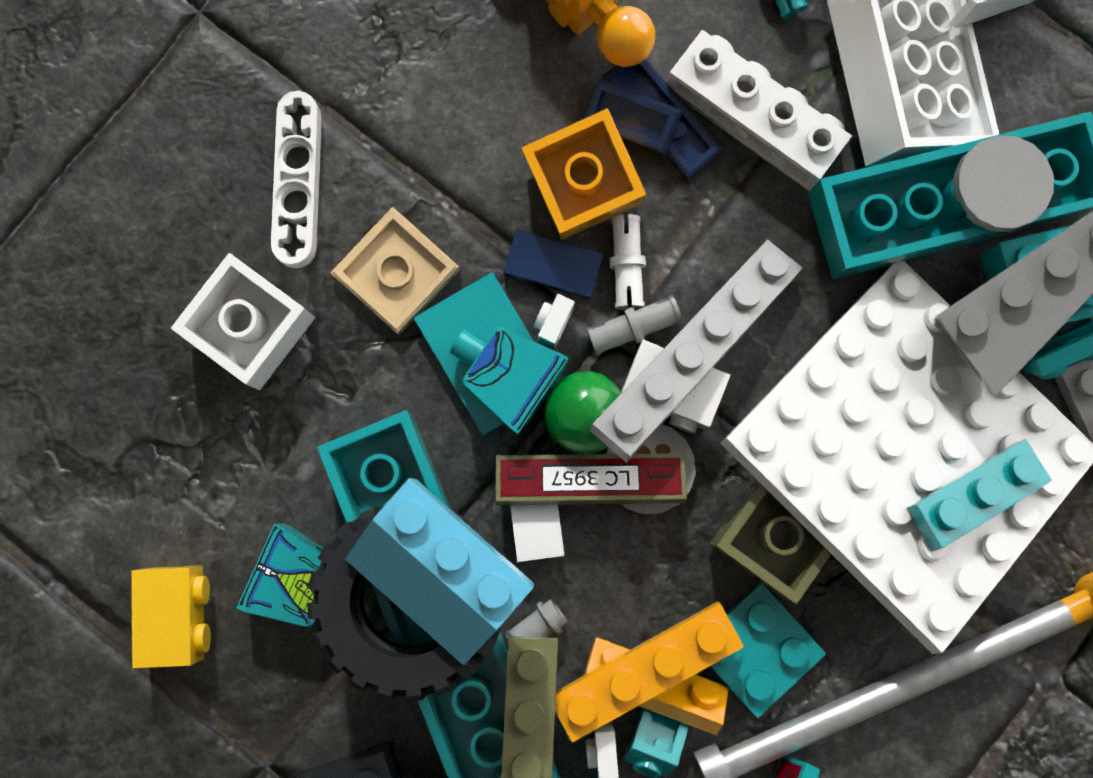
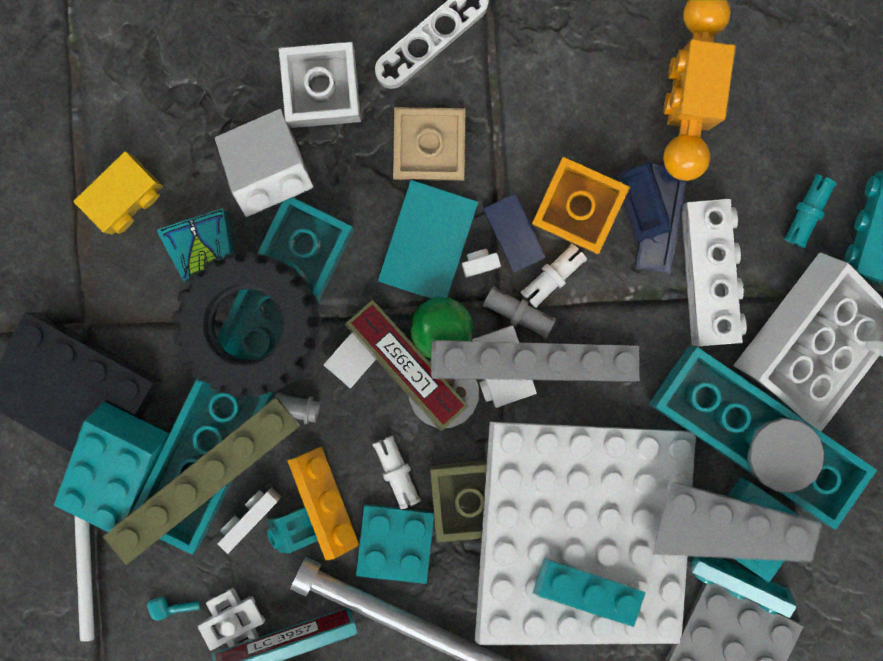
camera: 45 degrees right, 5 degrees up
medium azure slope [345,478,534,665] -> none
teal torso [450,327,569,437] -> none
light orange plate [555,601,744,743] -> none
none -> white brick [214,109,314,217]
none -> white pin [372,435,421,510]

